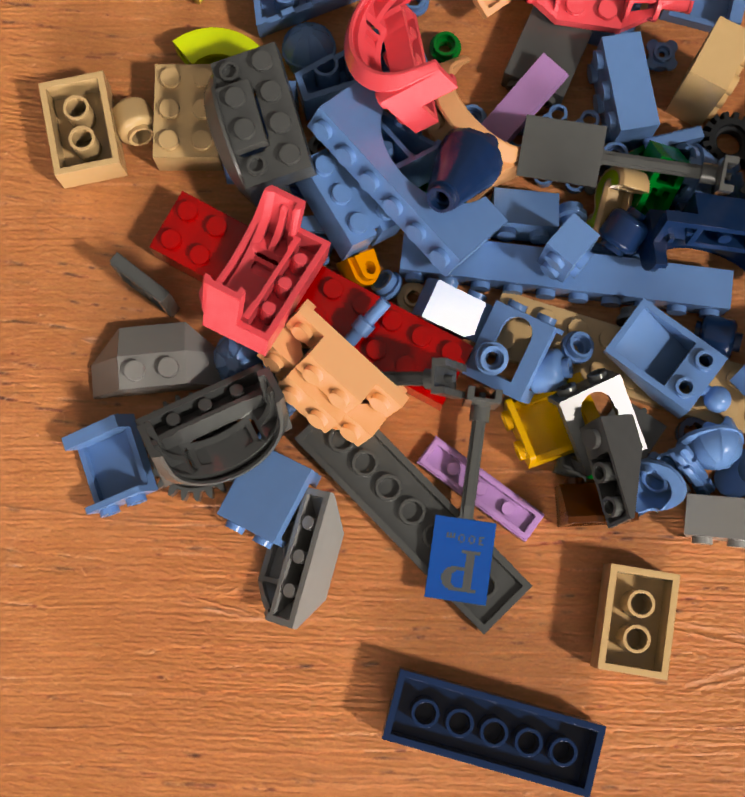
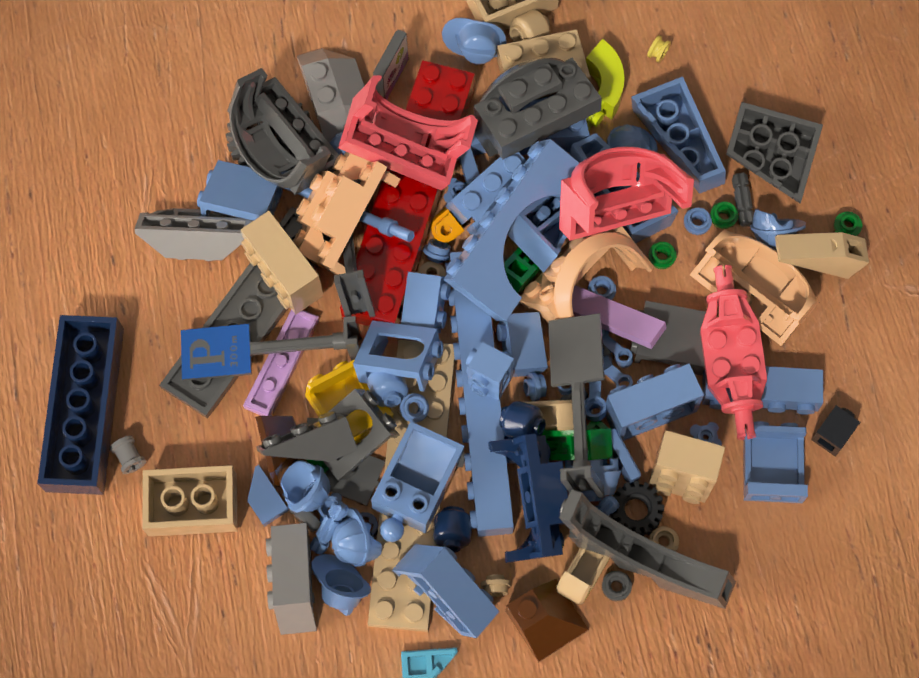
camera: 80 degrees right, 10 degrees down
medium blue panel [61,414,158,518] -> none
dark blue cone [426,128,503,213] -> none
medium blue plate [474,341,509,375] -> none
none -> light grey bush [109,436,147,474]
none -> tan brick [241,211,324,315]
none -> medium blue tile [247,465,289,527]
none -> medium blue piece [442,18,506,64]

